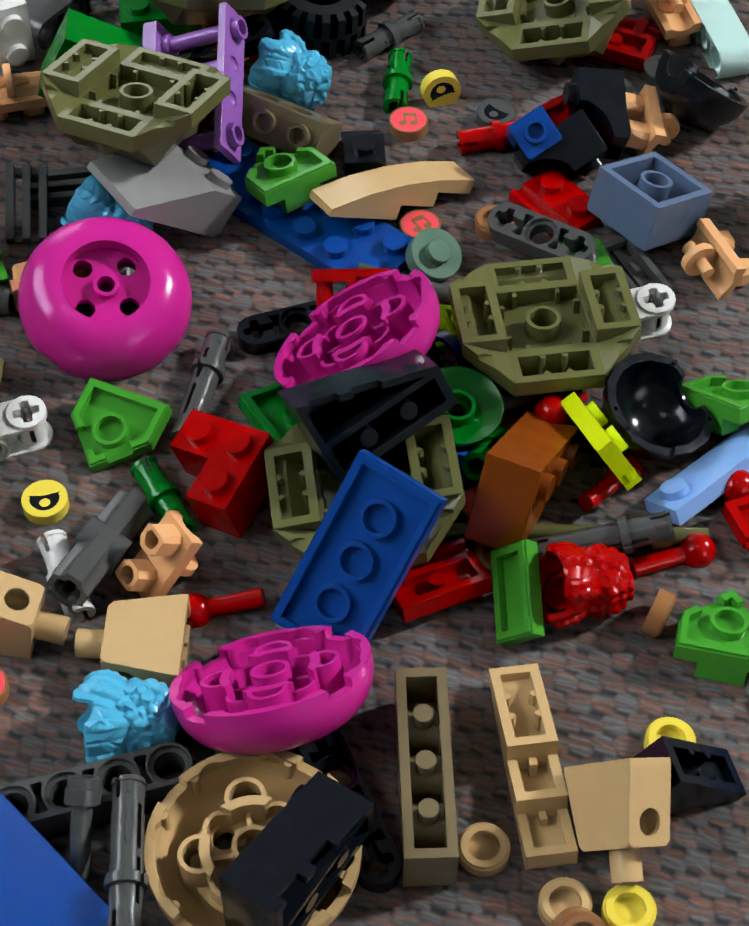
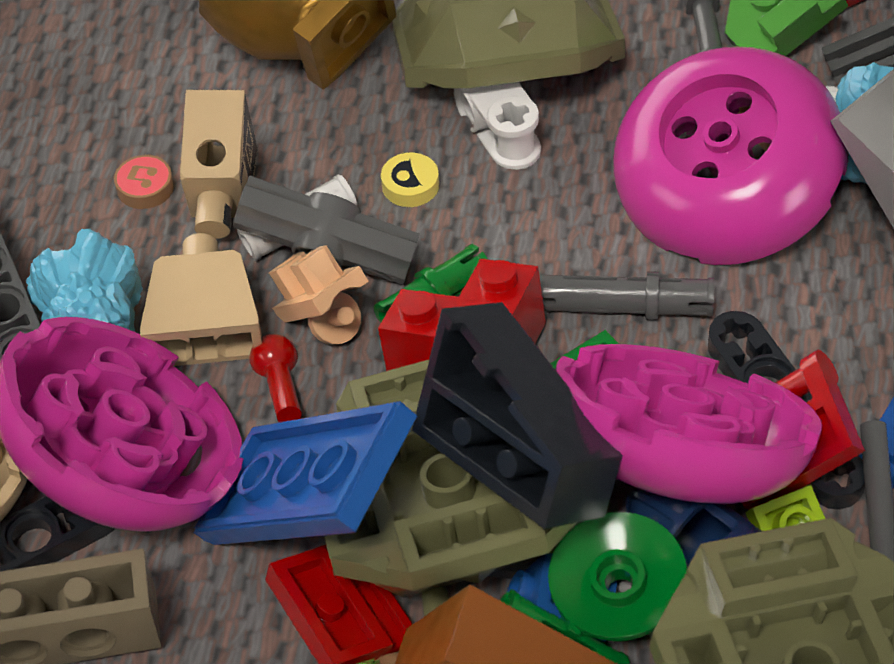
camera: 85 degrees right, 0 degrees up
bright green plate [70,377,173,473] -> none

